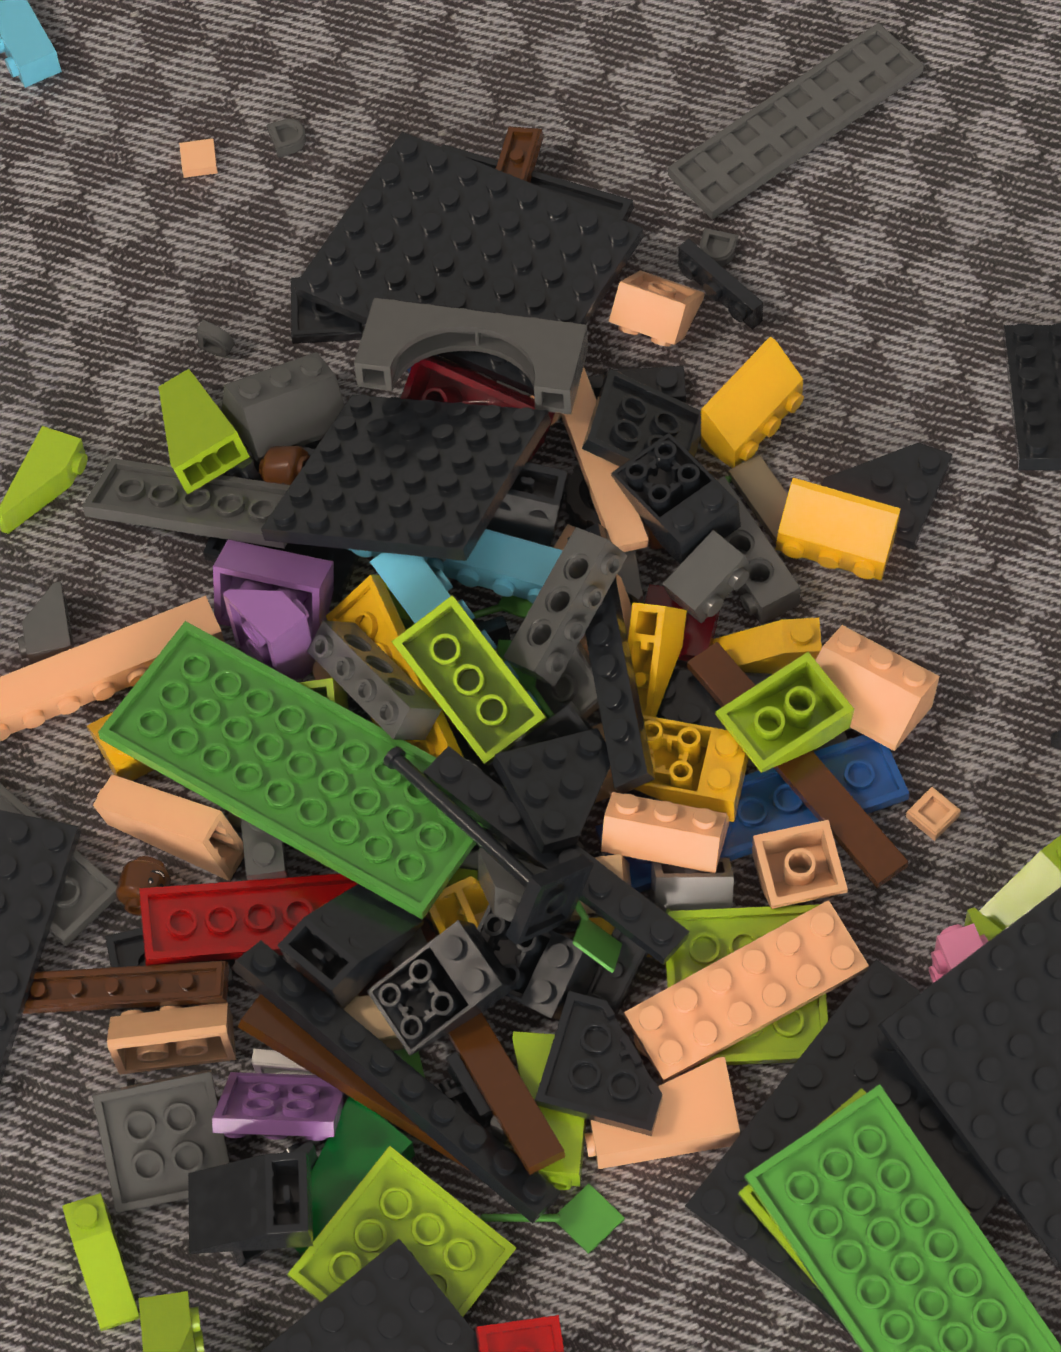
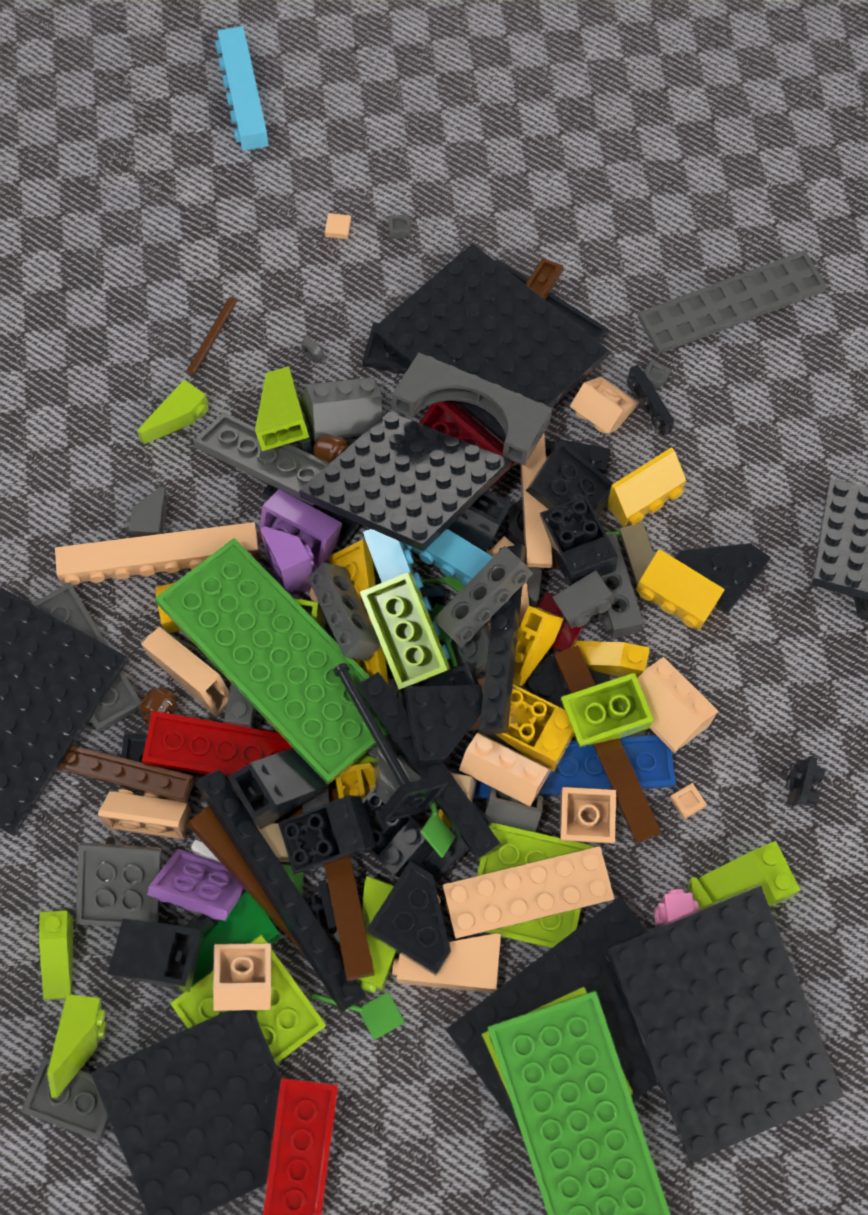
camera: 10 degrees right, 5 degrees up
none -> reddish brown bar [186,297,237,377]
none -> light nougat slope [213,944,271,1011]

